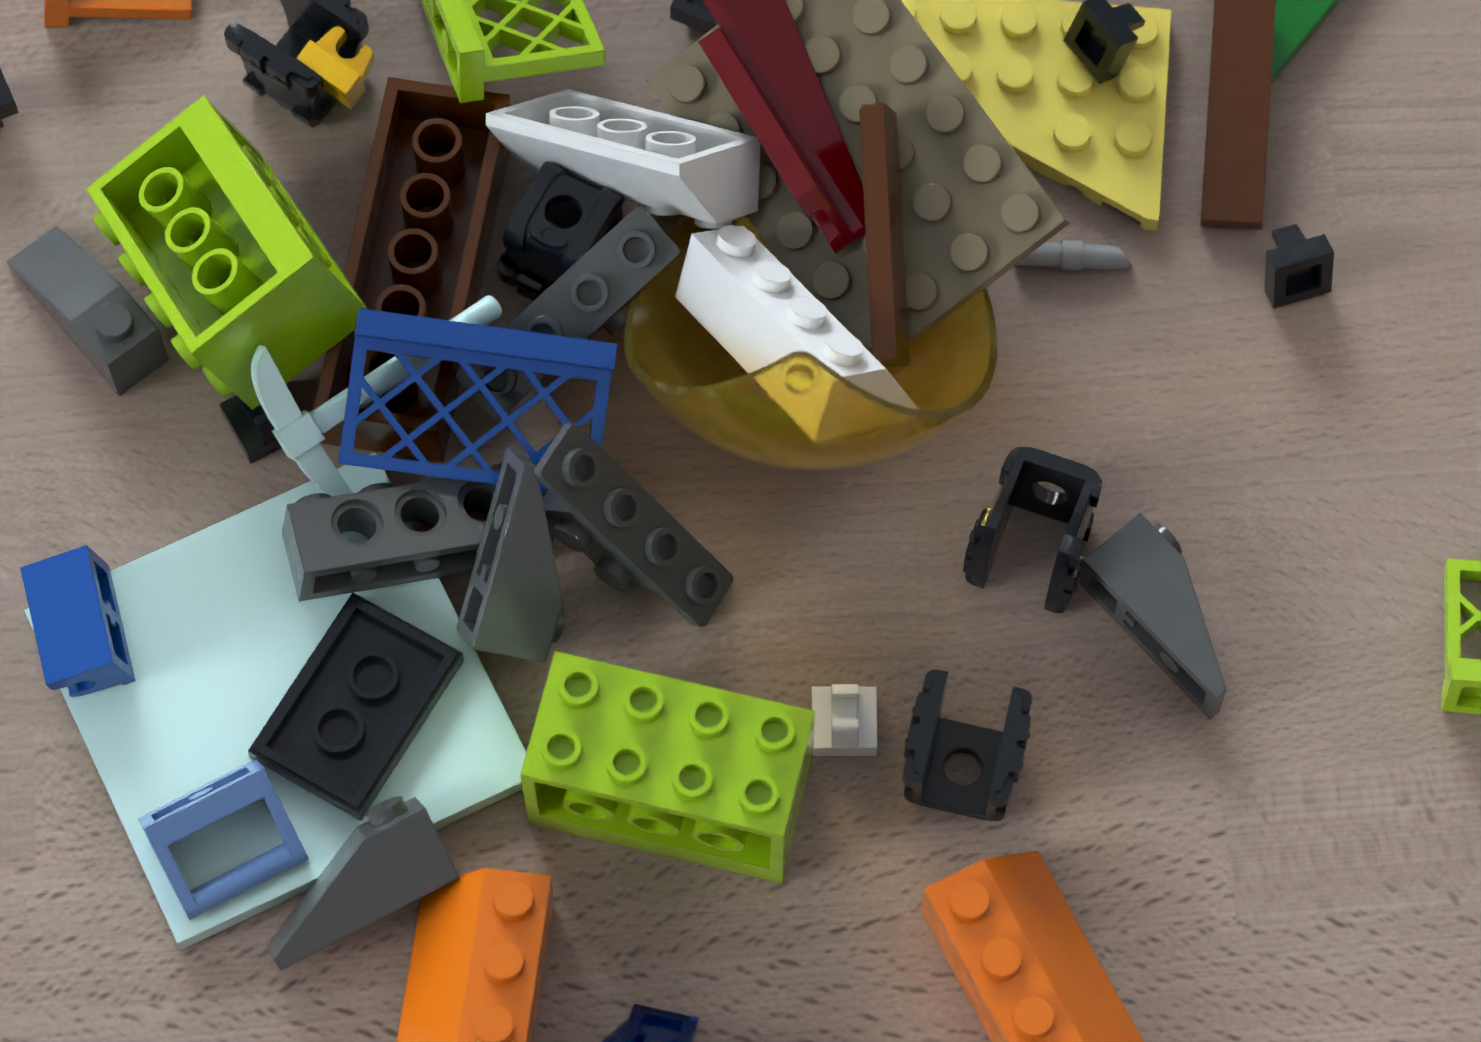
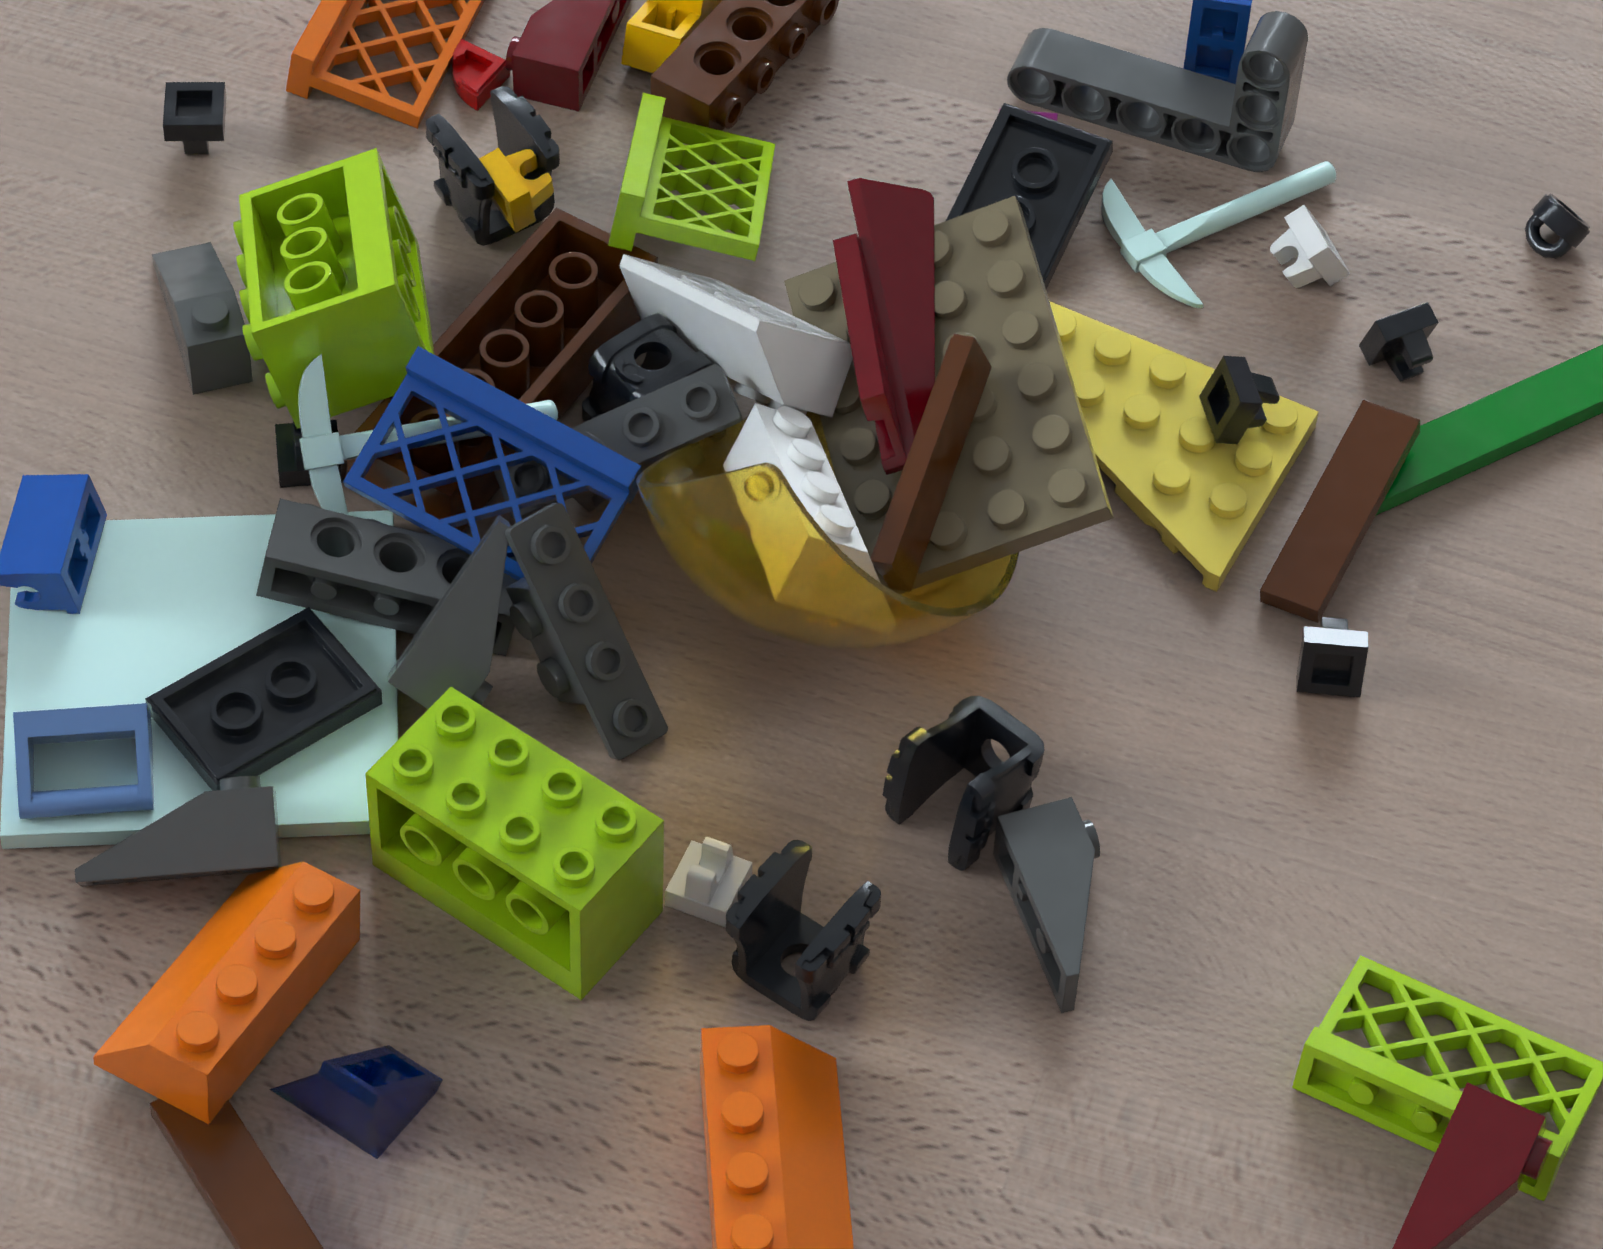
camera: 20 degrees right, 15 degrees down
light grey piece [1016,240,1132,272] -> none

